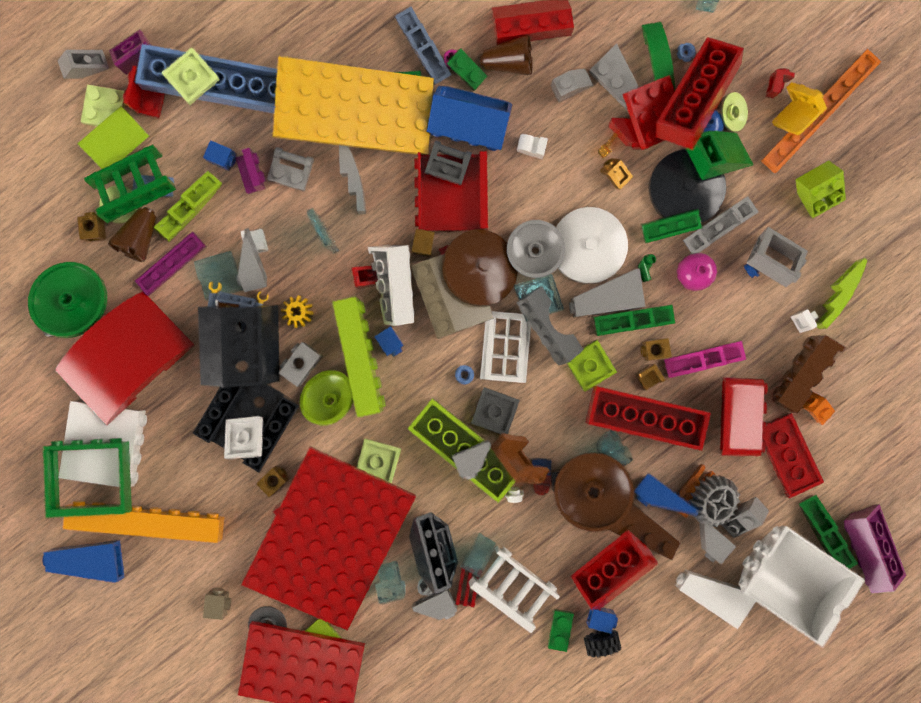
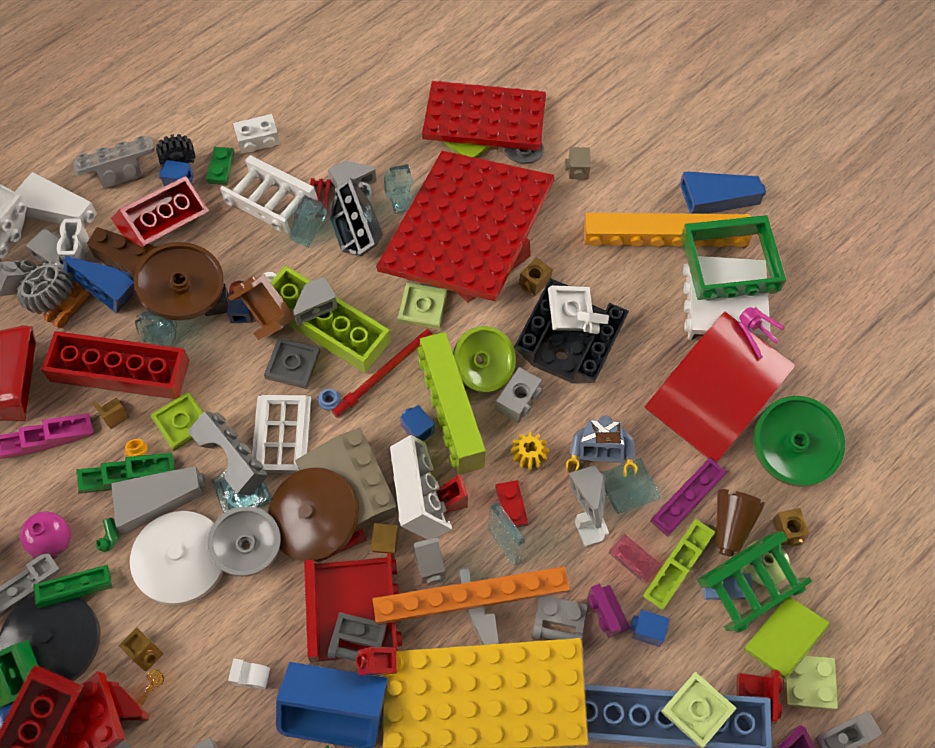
camera: 175 degrees right, 25 degrees down
black slope [198,305,280,387] -> none
pearl gold brick [640,338,672,361] -> none
none -> white brick [57,219,89,261]
none -> light grey bracket [73,135,155,188]
none -> light orange plate [124,439,148,457]
none -> white brick [233,114,280,154]
none -> red bar [331,329,433,418]
none -> red bracket [356,647,397,676]
none -> orange plate [373,566,570,625]
none -> light grey slope [414,537,445,585]
none -> red plate [495,480,528,530]
none -> white tile [578,311,609,334]
none -> clear pink plate [609,533,661,584]
none -> dark pink plant [739,307,785,359]

